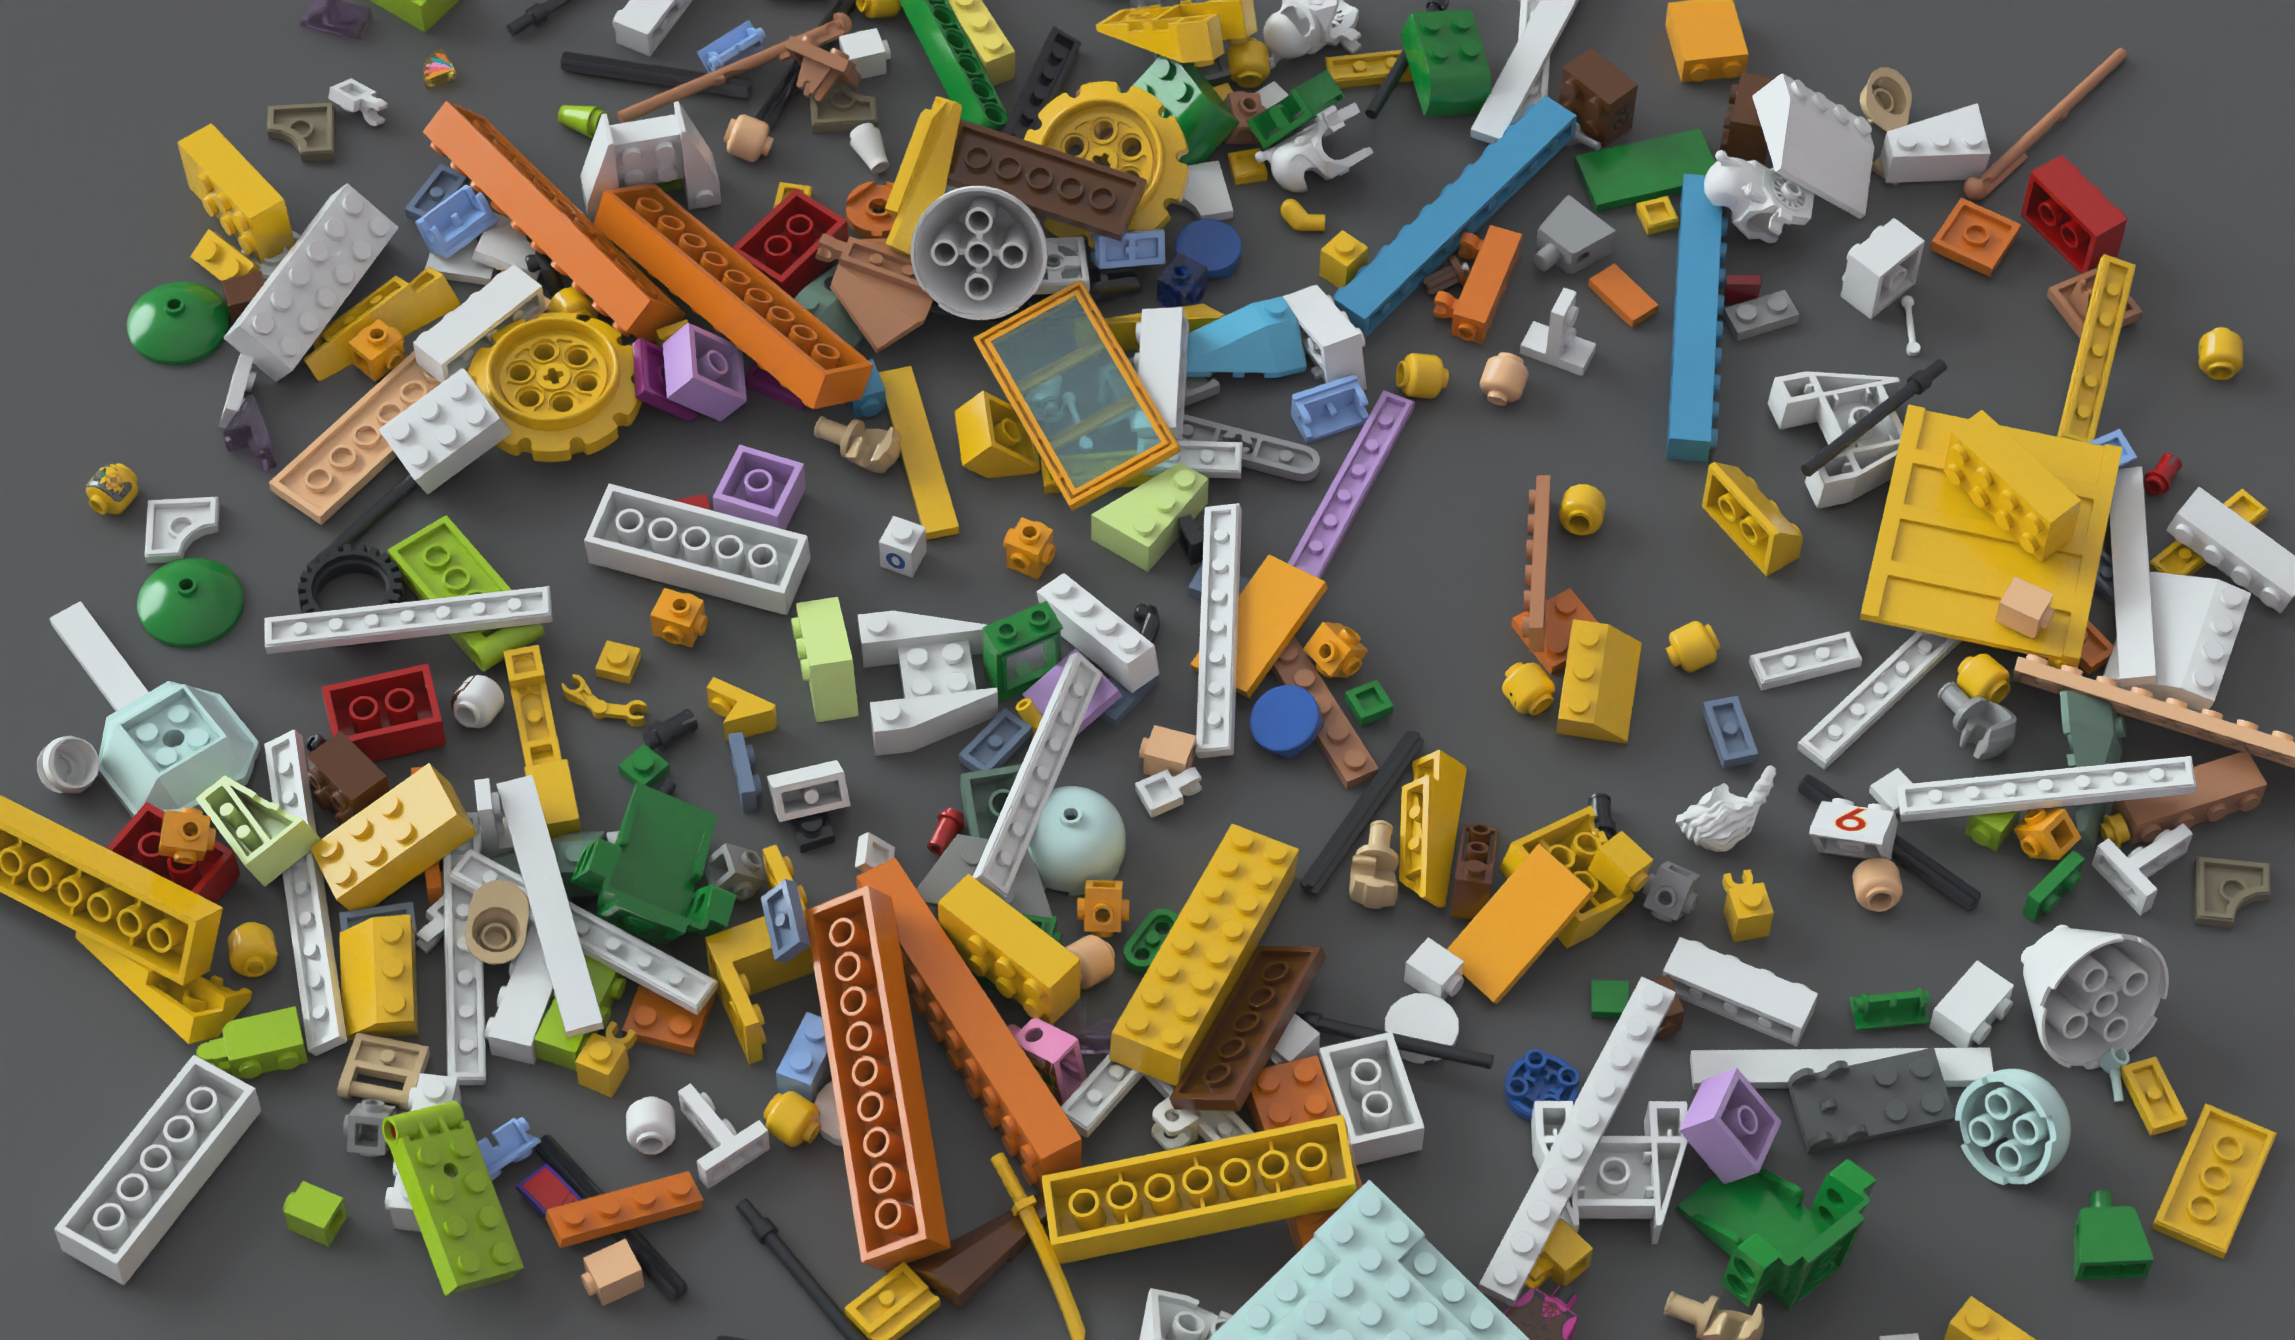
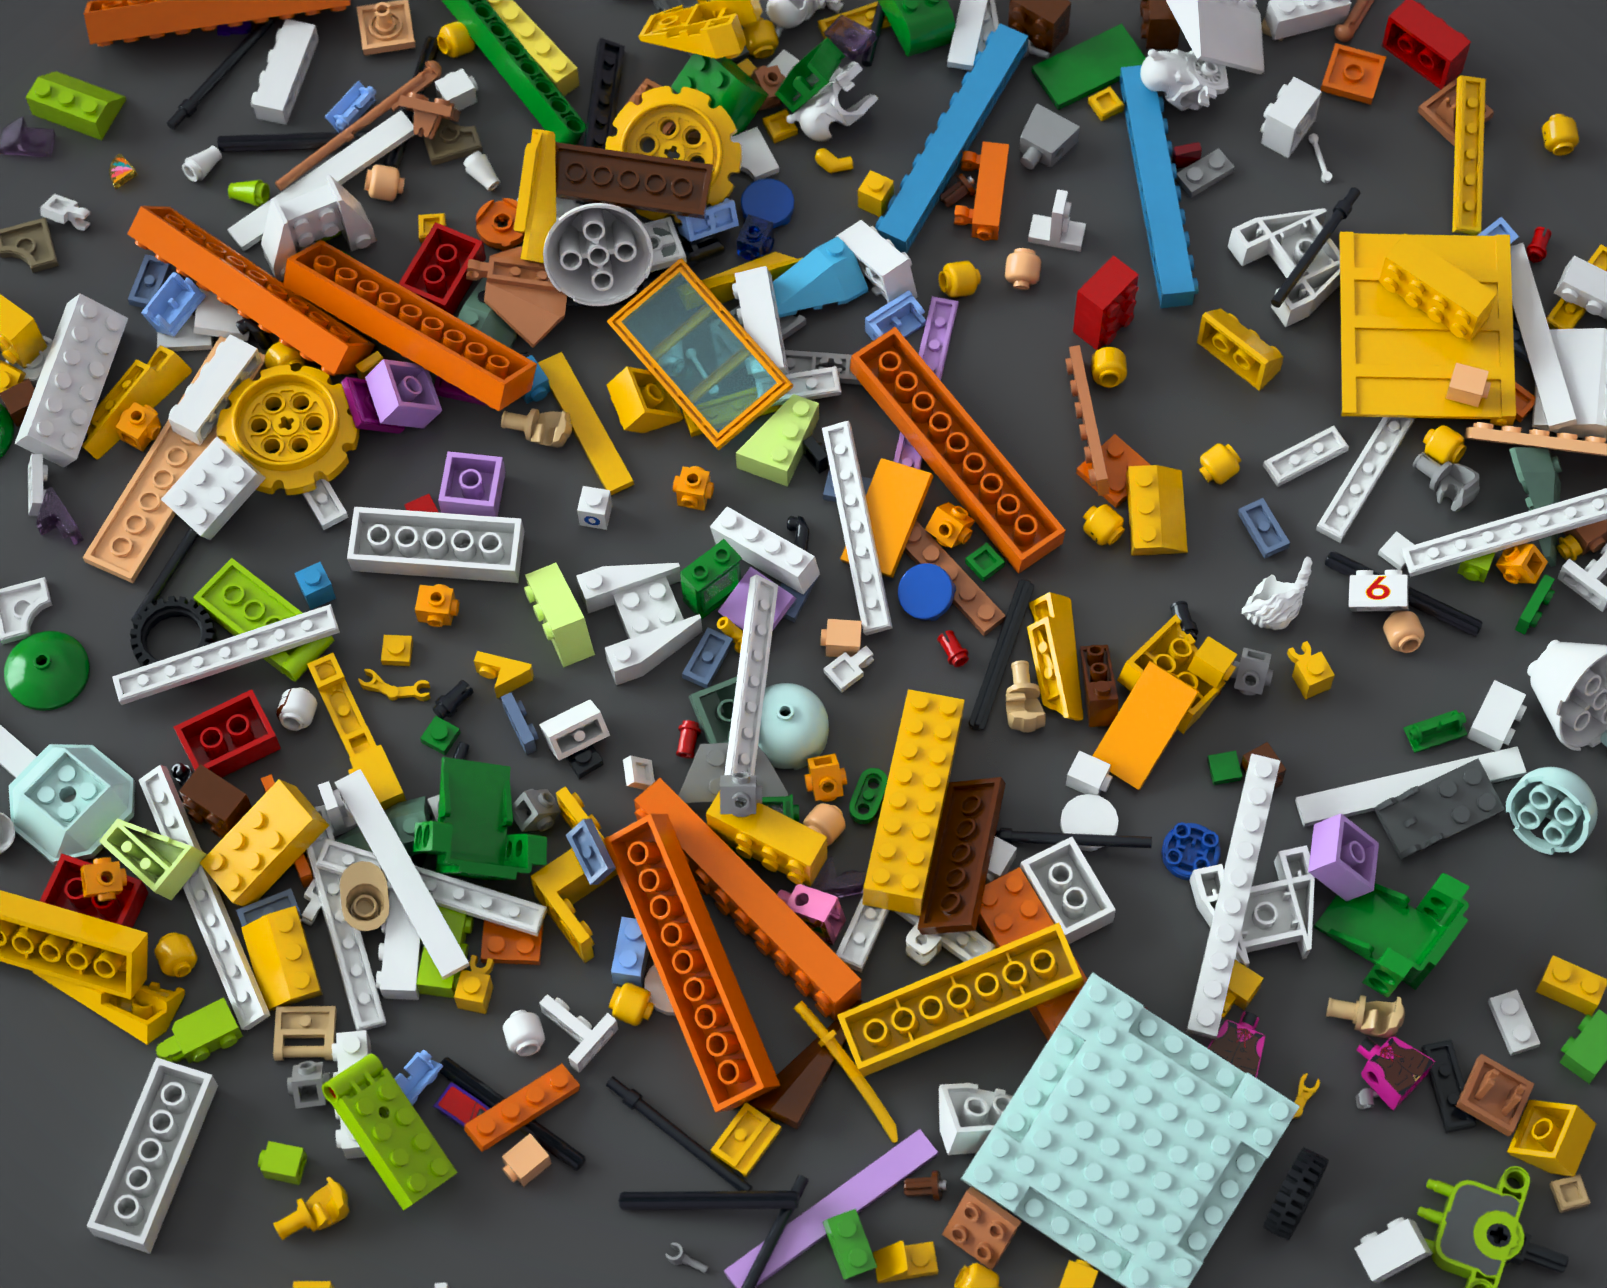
camera: 10 degrees left, 10 degrees up
orange tile [1588,263,1659,328] -> none
white brick [1662,937,1818,1047] -> none
none -> white cone [182,146,222,182]
none -> white tile [227,110,415,252]
none -> yellow piece [273,1177,350,1240]
none -> dark azure brick [294,562,336,610]
none -> white plate [303,479,348,530]
none -> light grey brick [720,772,762,817]
none -> slope [824,15,878,61]
none -> orange brick [850,327,1066,574]
none -> red pin [937,630,969,668]
none -> red brick [1073,255,1139,350]

